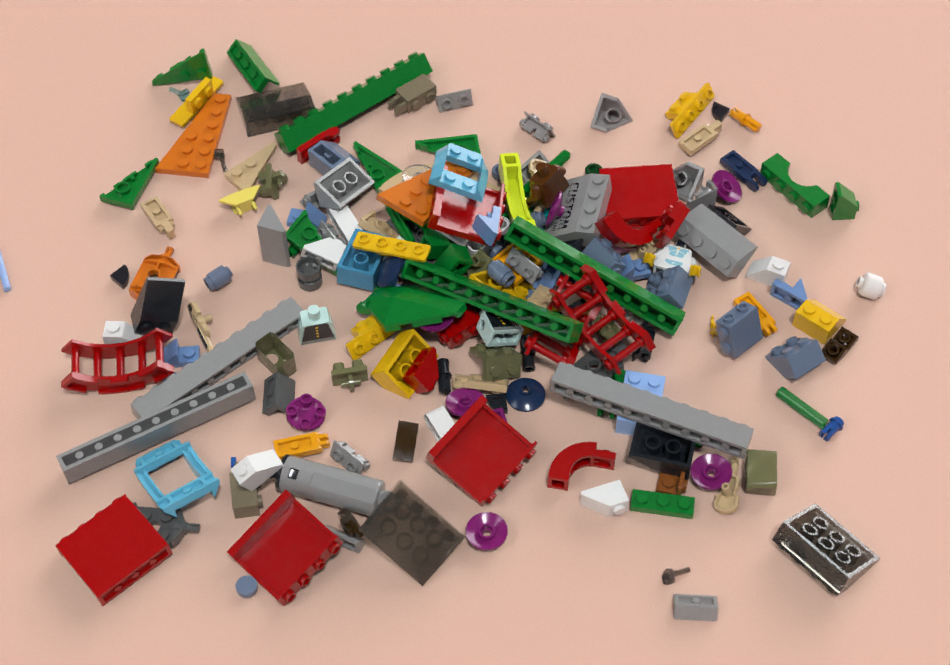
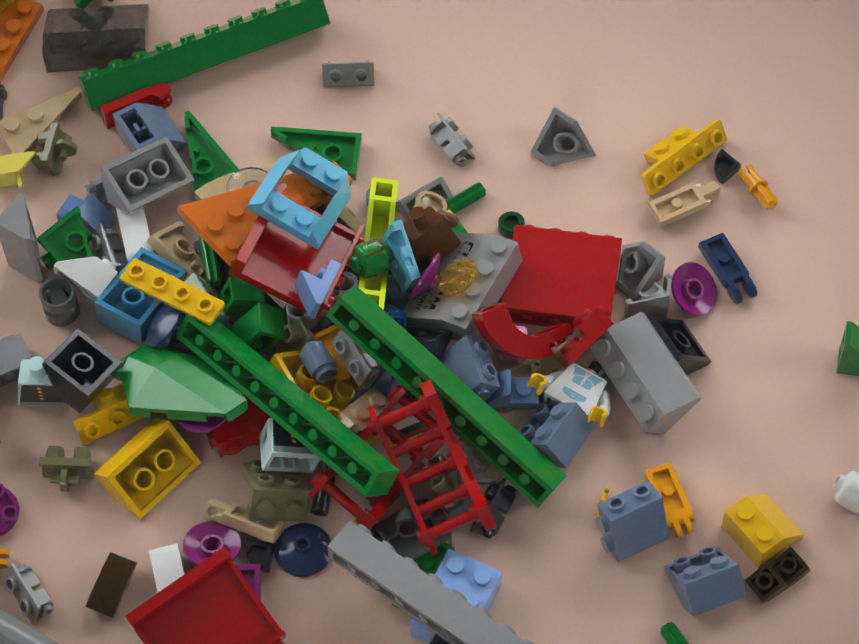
camera: 15 degrees right, 5 degrees up
dark tan hinge [387,74,437,115] -> none
red slope [402,347,439,394] -> none
black axle [437,358,452,395] -> none
white slope [746,256,791,286] -> none
green arch [760,153,830,218] -> none
medium blue slope [770,278,807,310] -> none
none -> black slope [42,328,121,413]
none -> green head [349,239,392,278]
none -> medium azure wing [381,219,421,293]
none -> clear yellow gear [436,257,478,296]

